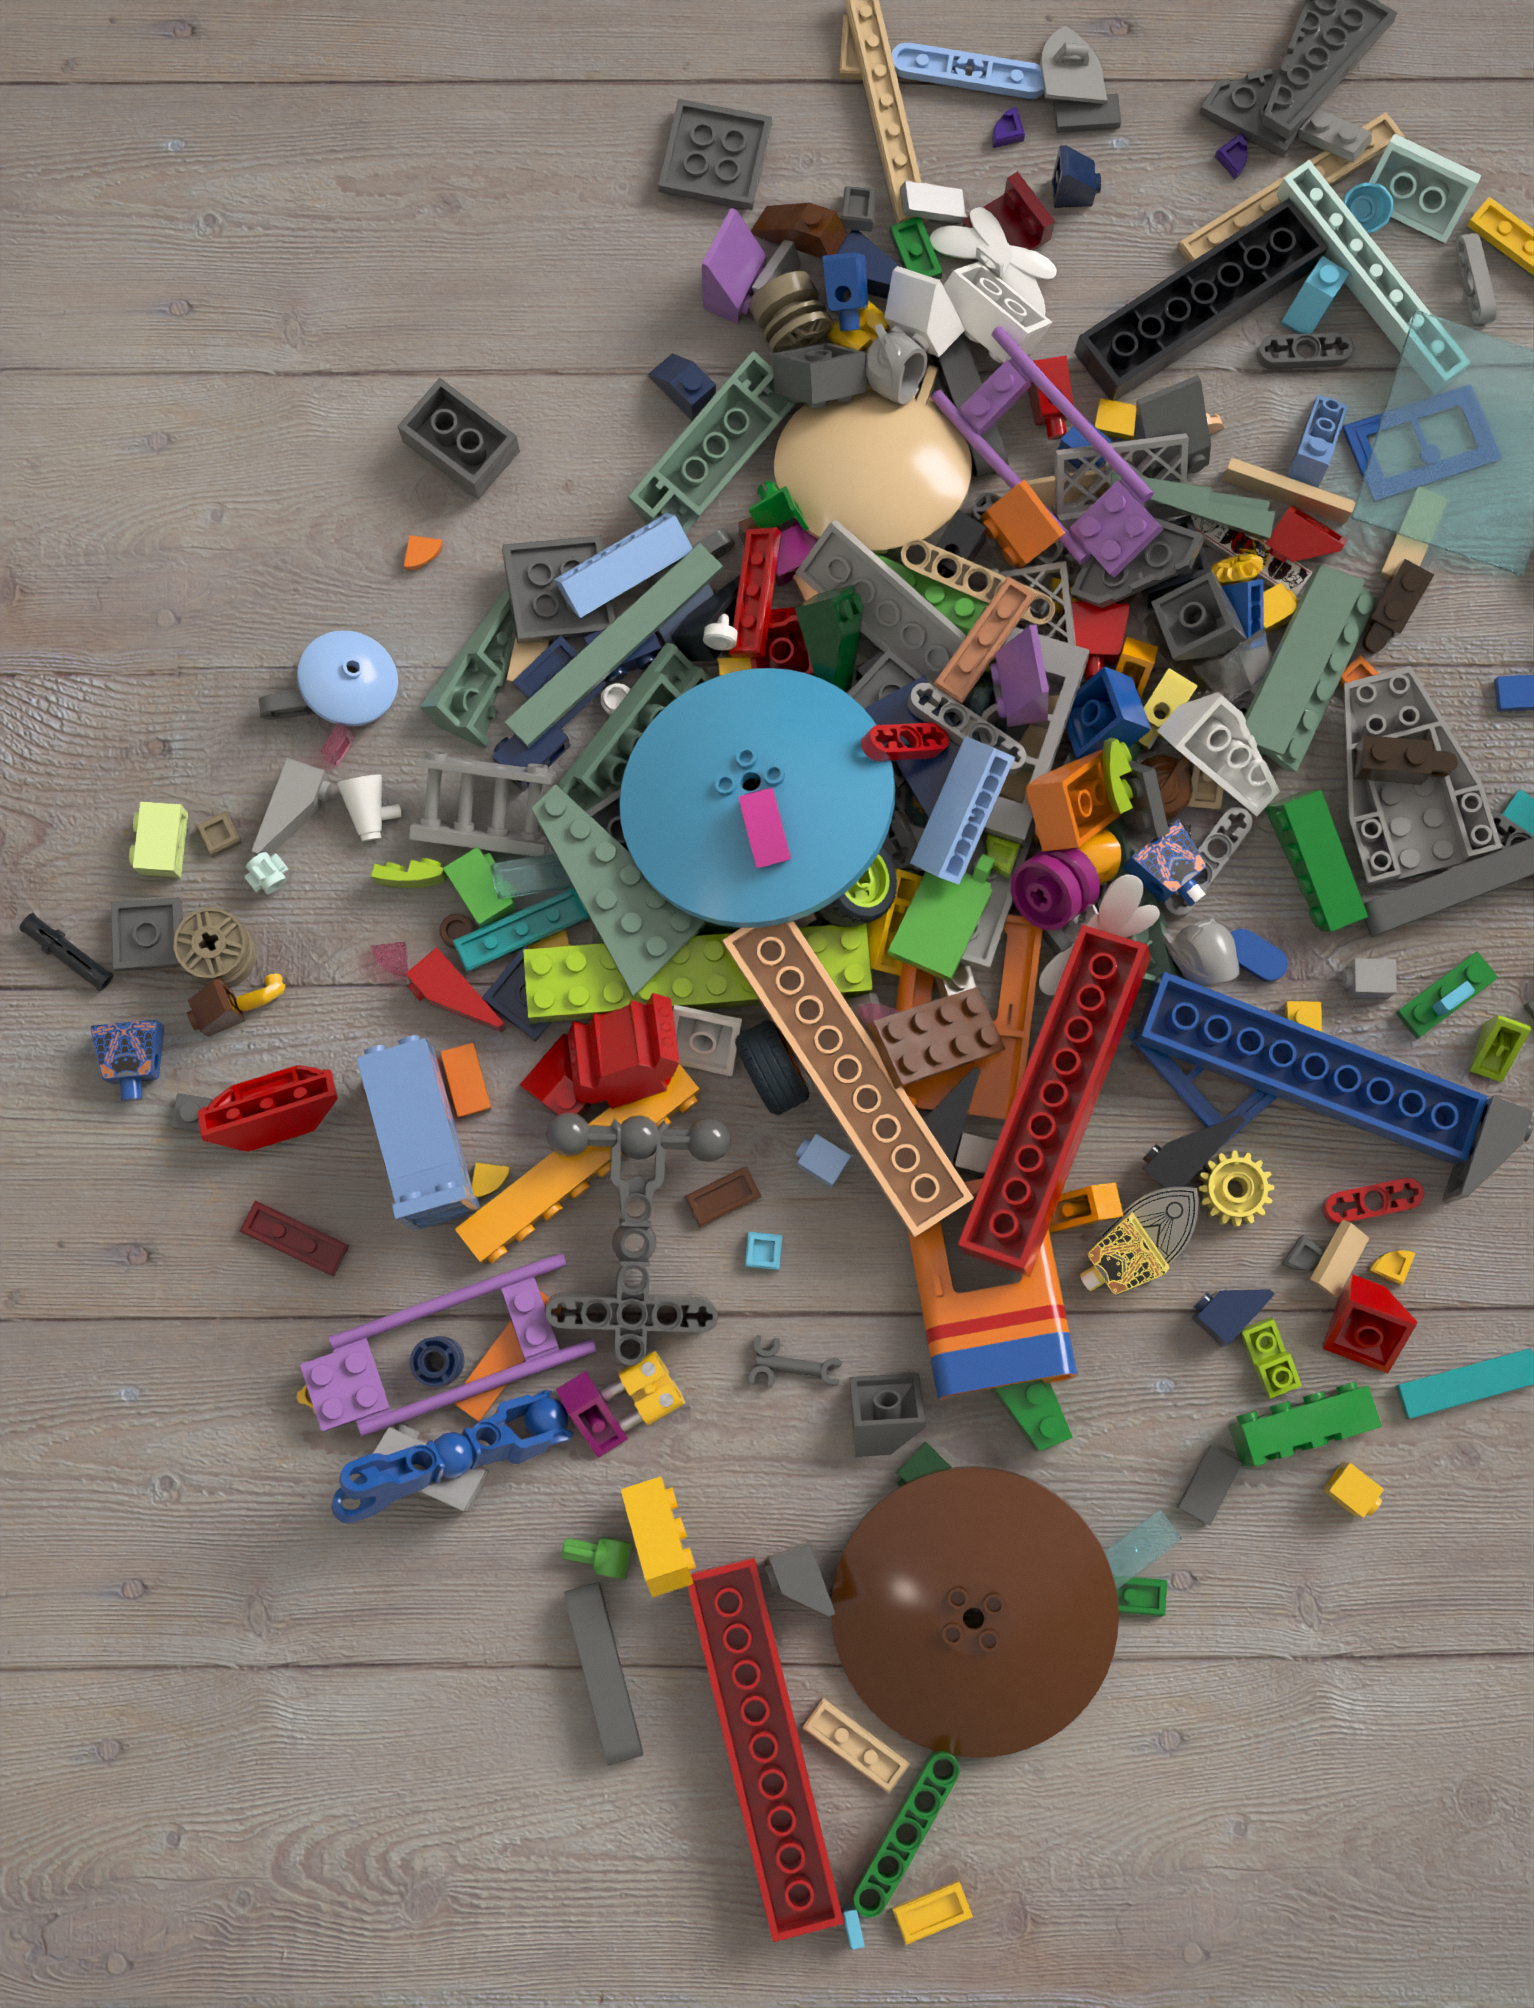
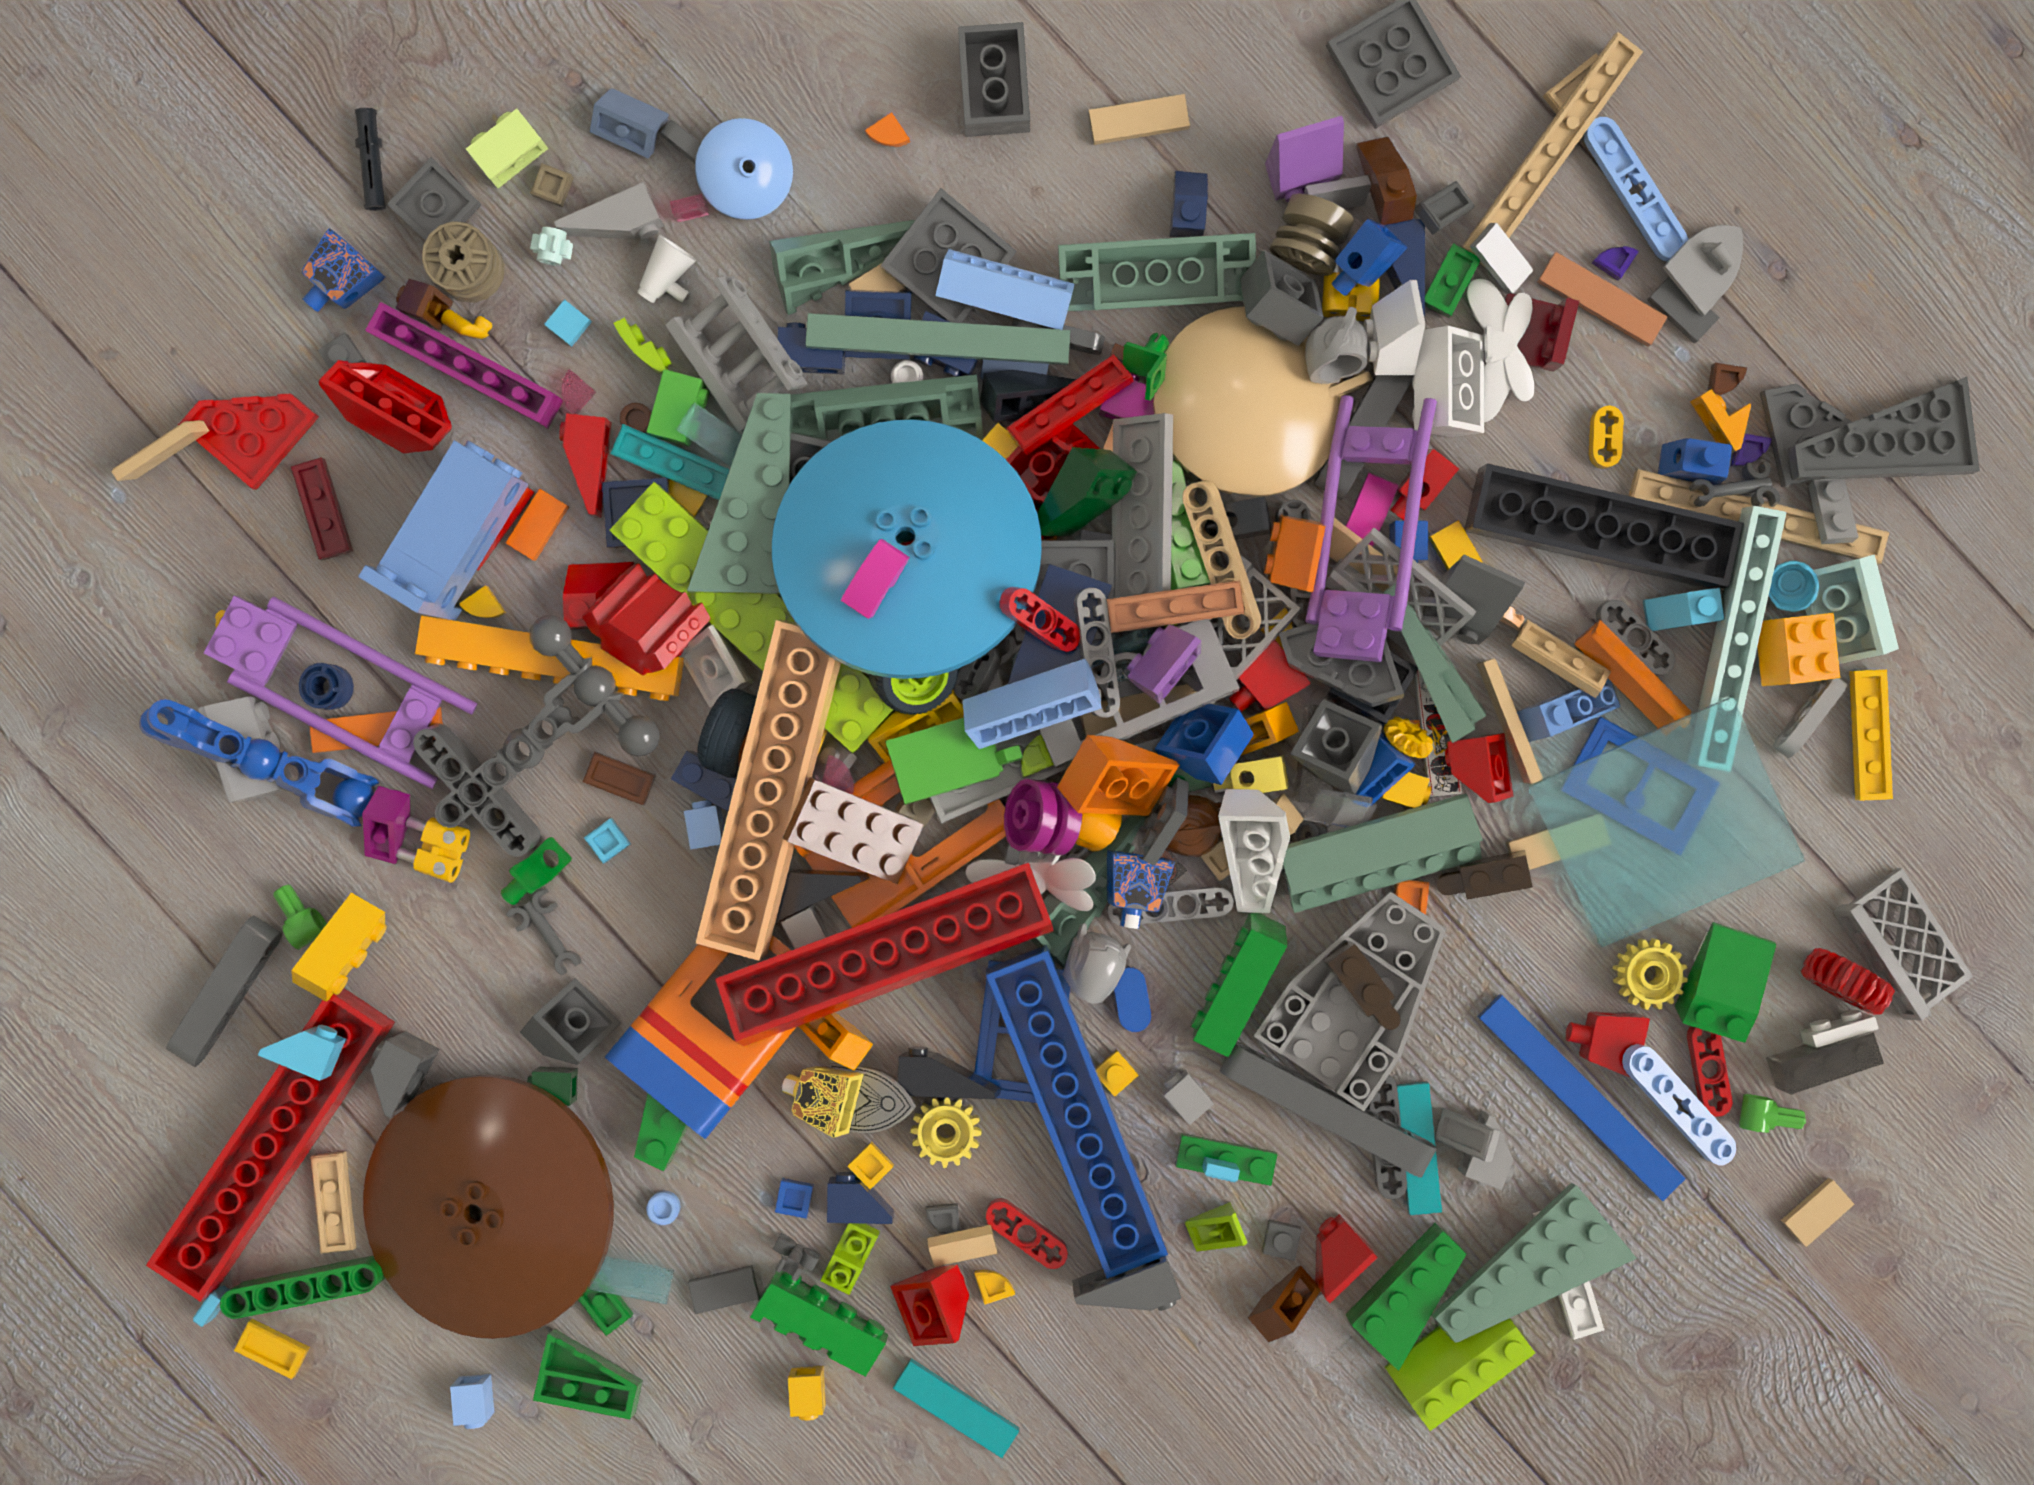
camera: 55 degrees right, 10 degrees up
white tile [703,614,738,650] -> none
dark blue slope [1052,145,1101,208] -> none
lime slope [1102,738,1133,814] -> none
none -> tan tile [111,420,209,481]
none -> red plate [178,393,319,490]
none -> medium azure slope [258,1025,346,1081]
none -> magenta brick [365,302,563,429]
none -> light blue brick [450,1374,494,1429]
none -> green bracket [501,837,572,905]
none -> green wedge [533,1329,643,1420]
none -> medium azure tile [544,299,592,347]
none -> sand blue panel [590,89,669,159]
none -> light blue tile [646,1190,681,1225]
none -> dark blue brick [671,751,737,811]
none -> dark grey bar [773,1233,820,1281]
none -> blue tile [775,1178,814,1219]
none -> yellow plate [847,1141,894,1189]
none -> tan tile [1089,94,1190,145]
none -> dark pink slope [1345,472,1398,547]
none -> tan tile [1511,620,1611,698]
none -> nougat tile [1537,252,1667,347]
none -> orange panel [1574,620,1692,736]
none -> yellow beam [1589,405,1624,469]
none -> blue torso [1658,438,1732,485]
none -> dark grey bar [1689,460,1780,507]
none -> light orange slope [1690,389,1751,453]
none -> reddish brown tile [1708,363,1747,396]
none -> light orange brick [1757,613,1840,686]

